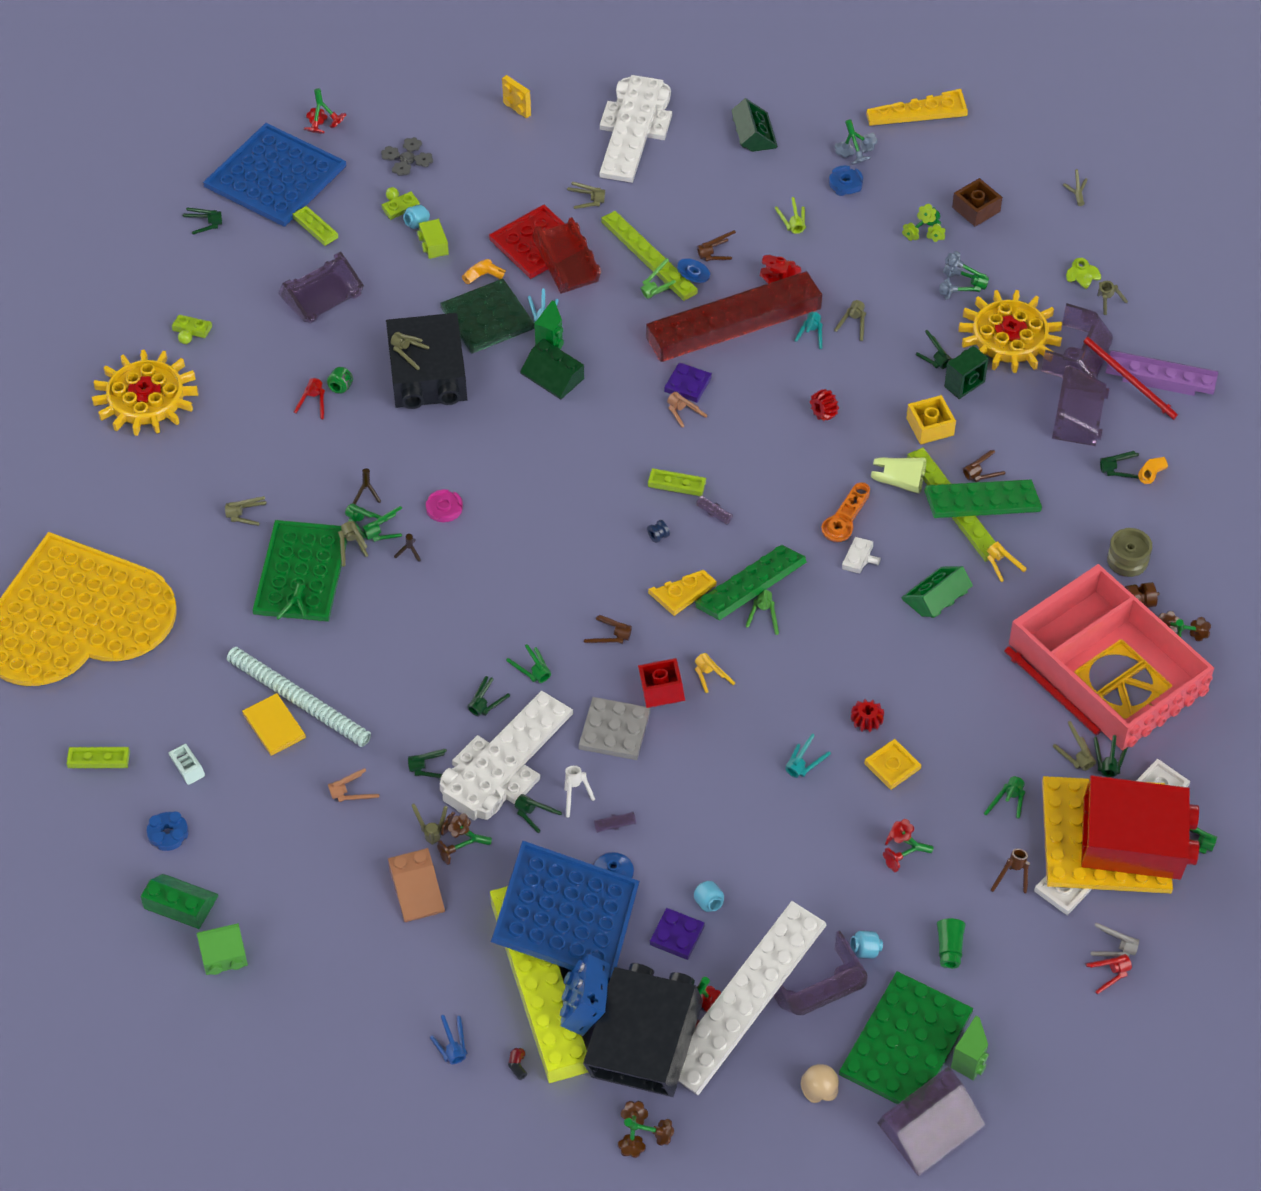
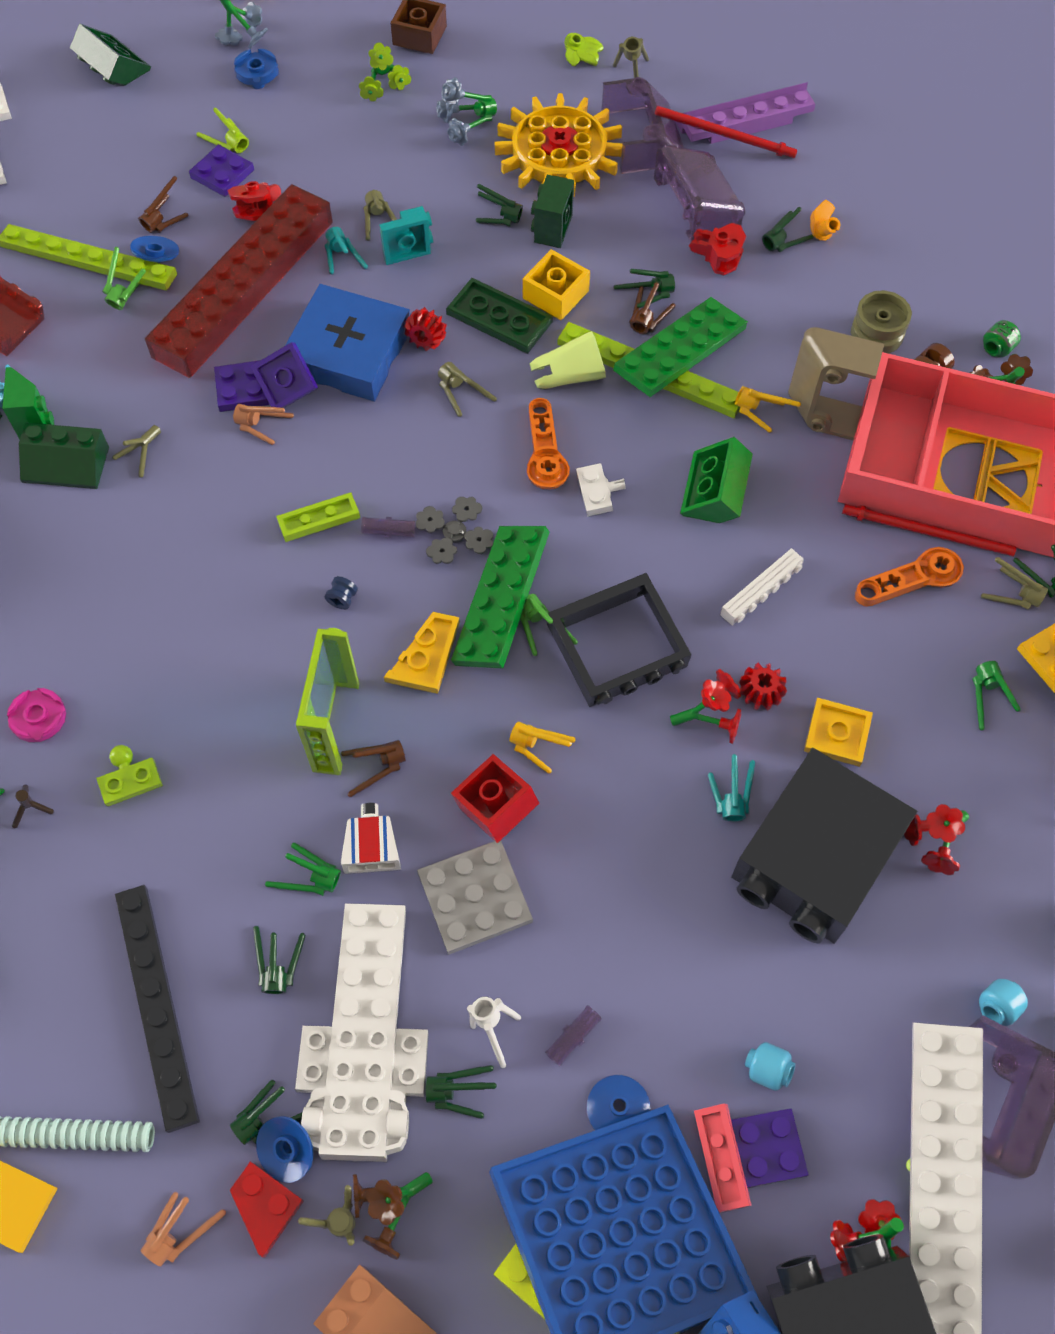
camera: 35 degrees left, 10 degrees up
none -> lime plate [96,745,163,807]
none -> olive plant [112,425,161,478]
none -> black plate [115,885,200,1133]
none -> dark purple plate [189,144,254,197]
none -> red wing [230,1161,304,1258]
none -> dark purple plate [250,342,318,408]
none -> blue dish [256,1116,313,1183]
none -> blue tile [285,284,410,402]
none -> lime panel [296,628,359,775]
none -> torso [341,803,401,874]
none -> teal plate [379,206,433,265]
none -> dark grey plant [416,497,493,564]
none -> olive plant [438,362,497,417]
none -> dark green tile [446,278,553,354]
none -> black window [547,573,692,707]
none -> dark green plant [613,269,675,308]
none -> red plant [670,669,741,744]
none -> red hinge [689,223,746,276]
none -> coral plate [694,1103,752,1213]
none -> white piece [720,548,804,626]
none -> black brick [731,747,918,944]
none -> dark tan windscreen [788,327,884,440]
none -> orange beam [855,547,964,607]
none -> green head [983,320,1021,357]

